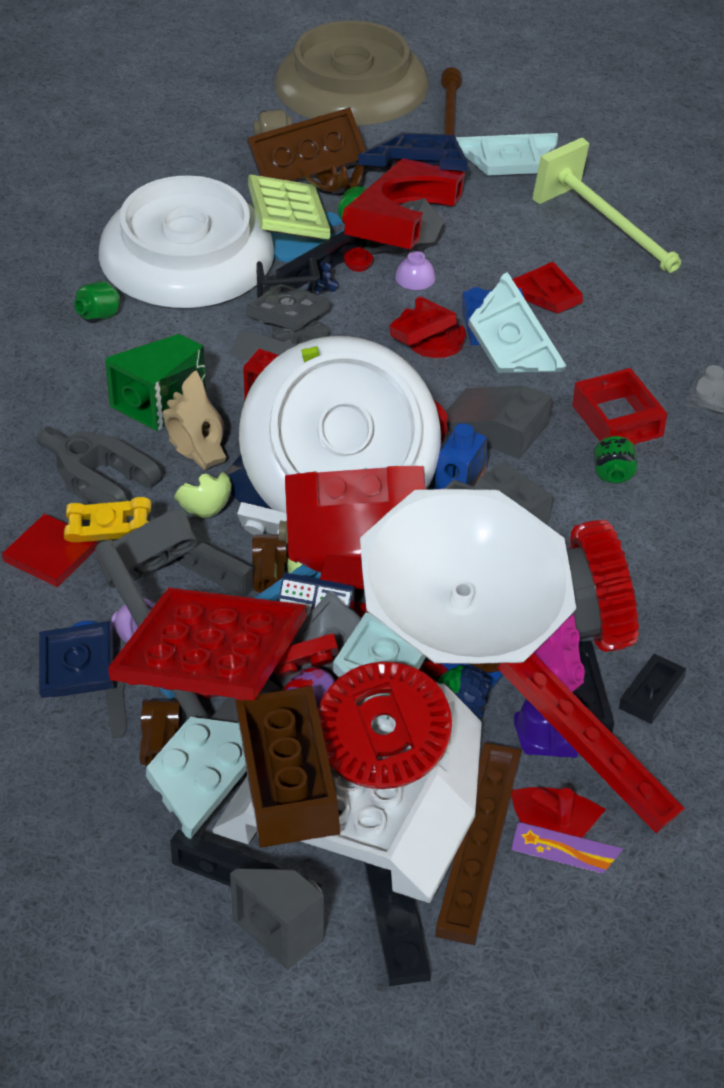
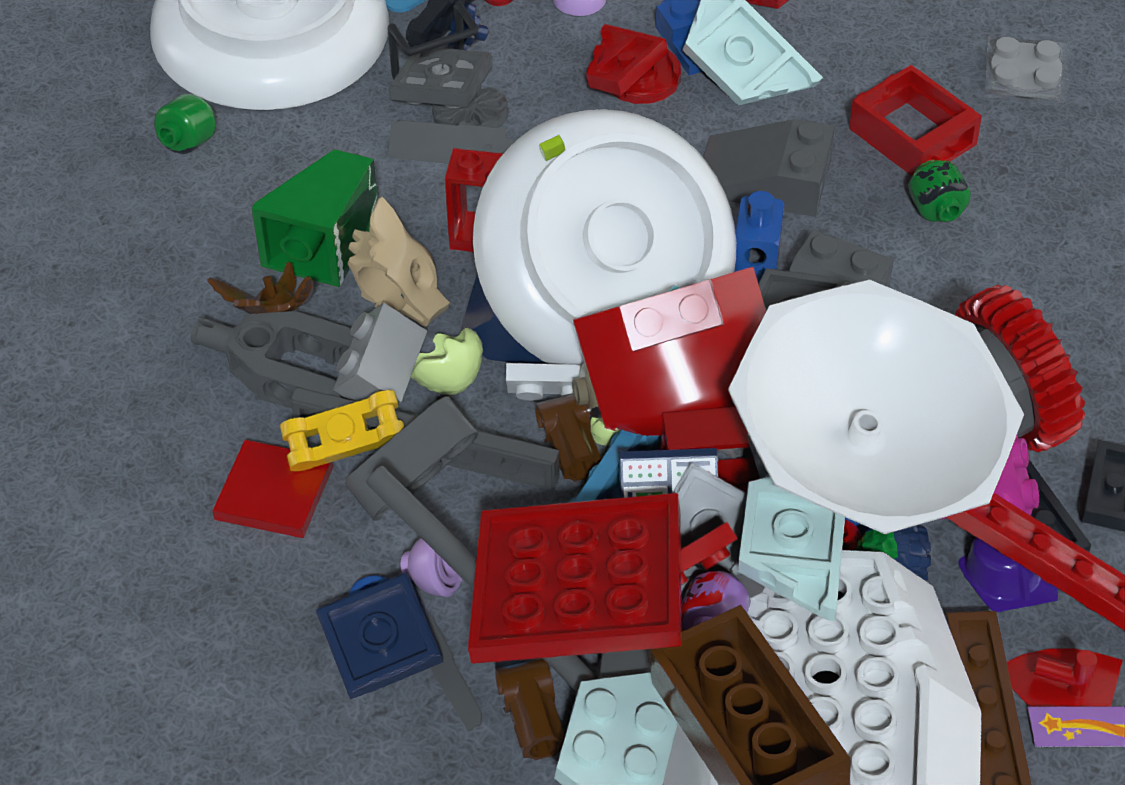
camera: 15 degrees left, 5 degrees up
red piece [318,662,452,789] -> none
none -> reddish brown animal [207,262,314,314]
none -> light grey brick [333,303,427,404]

